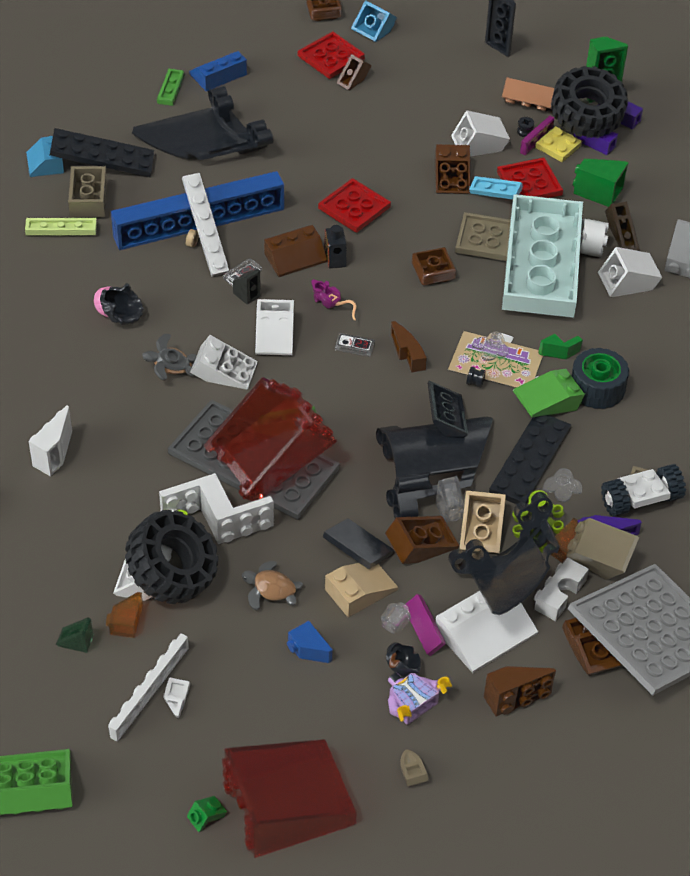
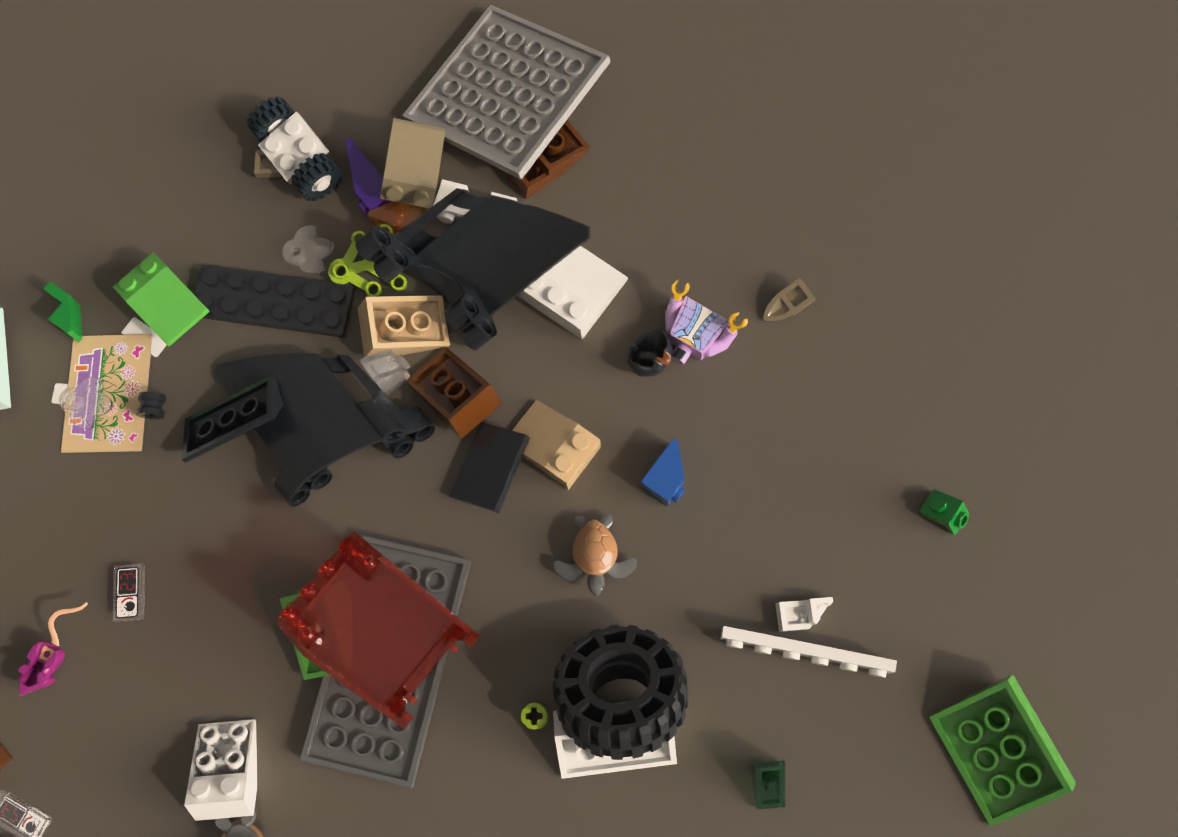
camera: 100 degrees left, 25 degrees up
clear orange slope [106,592,143,638] -> none
white bracket [159,473,274,544] -> none
clear red windscreen [222,739,357,858] -> none
pearl dark grey slope [233,269,261,305] -> none
white slope [255,299,294,355] -> none
clear head [381,602,411,634] -> none
reddish brown slope [391,321,427,373] -> none
magenta tile [403,594,446,656] -> none
reddish brown slope [484,666,556,717] -> none
black wheel [571,348,629,409] -> none

